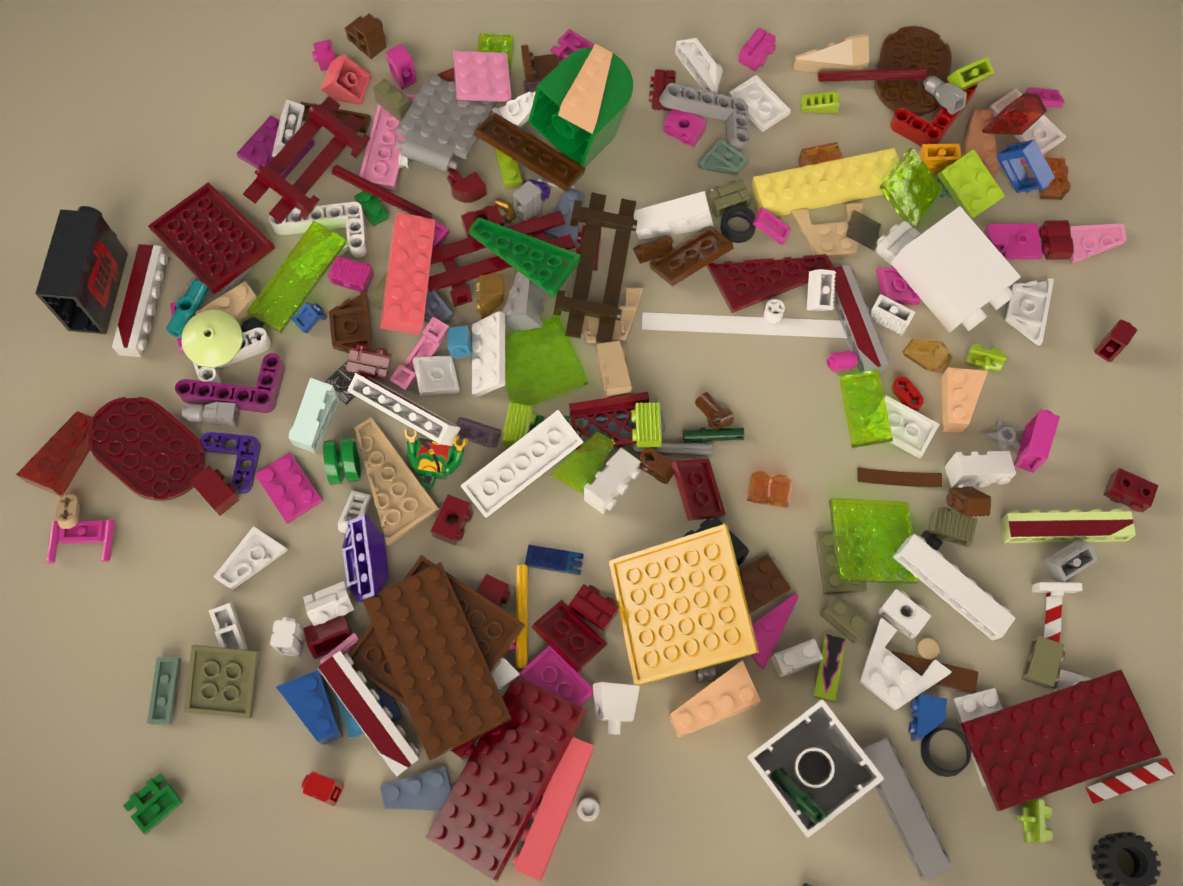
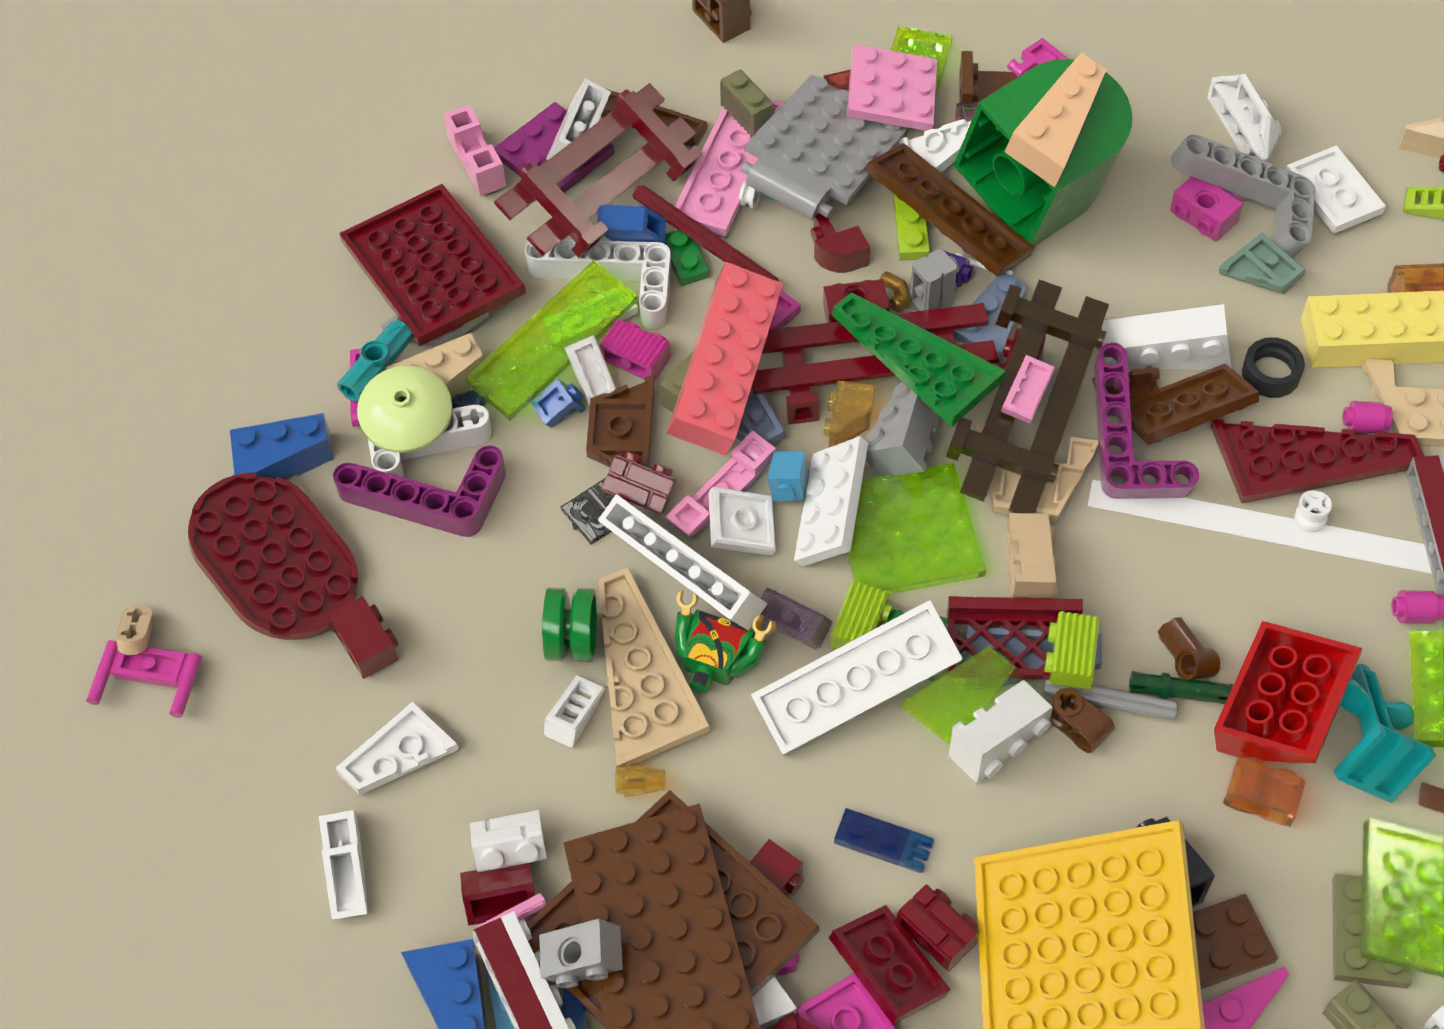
camera: 15 degrees right, 10 degrees down
clear red wedge [16,411,92,497] -> none
black brick [35,206,128,334] -> none
brick [112,244,168,357] -> none
sand green plate [147,657,181,725] -> none
light grey piece [182,402,240,428] -> none
olive plate [184,645,259,718] -> none
dark purple beam [200,432,261,494] -> none
dark pink plate [255,452,323,524] -> none
white brick [270,617,305,656] -> none
light aqua wedge [289,378,340,454] -> none
dark pink brick [312,39,336,71] -> none
coral slope [321,54,371,105] -> none
dark purple wedge [342,514,390,602] -> none
dark pink brick [386,44,417,90] -> none
dark red brick [431,494,474,546] -> none
yellow axle [516,564,528,670] -> none
dark red brick [649,69,676,111] -> none
dark red plate [671,459,726,521] -> none
olive brick [707,180,751,218] -> none
dark pink brick [738,28,776,71] -> none
dark pink plate [753,207,791,245] -> none
white brick [807,269,836,312] -> none
none -> blue wedge [230,413,334,479]
none -> bright pink arch [443,105,507,196]
none -> light grey brick [539,919,623,988]
none -> white plate [564,335,616,404]
none -> blue slope [597,205,666,244]
none -> clear yellow cone [615,763,666,797]
none -> bright pink plate [1001,355,1055,424]
none -> magenta beam [1094,342,1199,499]
none -> red slope [1214,621,1362,764]
none -> teal piece [1333,664,1436,803]
none -> dark pink brick [1342,401,1393,433]

